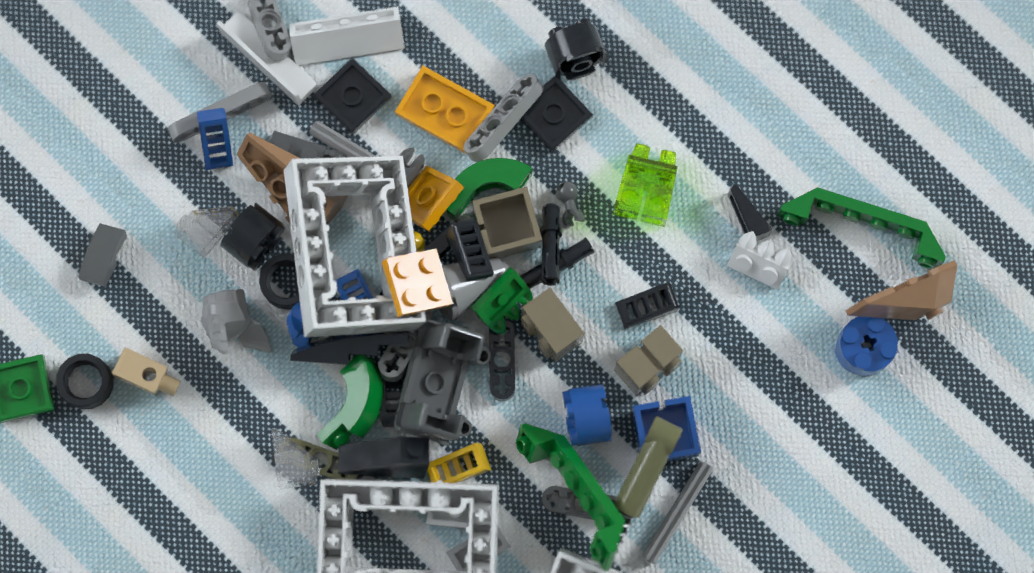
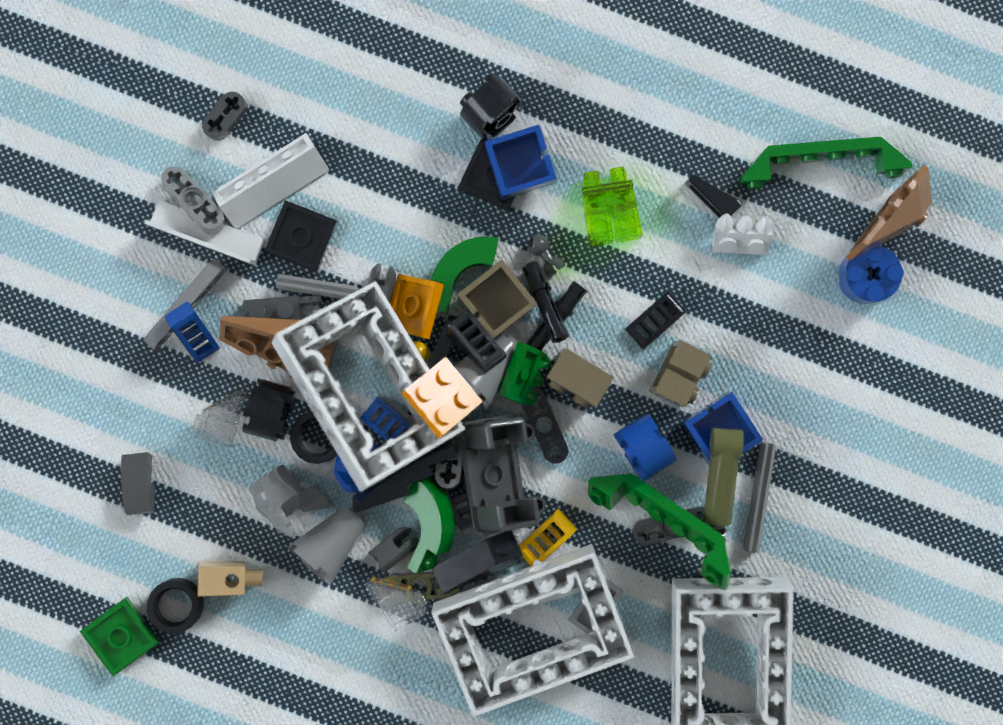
camera: 25 degrees left, 10 degrees up
light orange plate [395,65,495,155] -> none
light grey beam [463,74,543,162] -> none
none -> light grey cone [288,506,365,585]
none -> dark grey piece [368,527,418,573]
none -> blue piece [485,124,557,200]

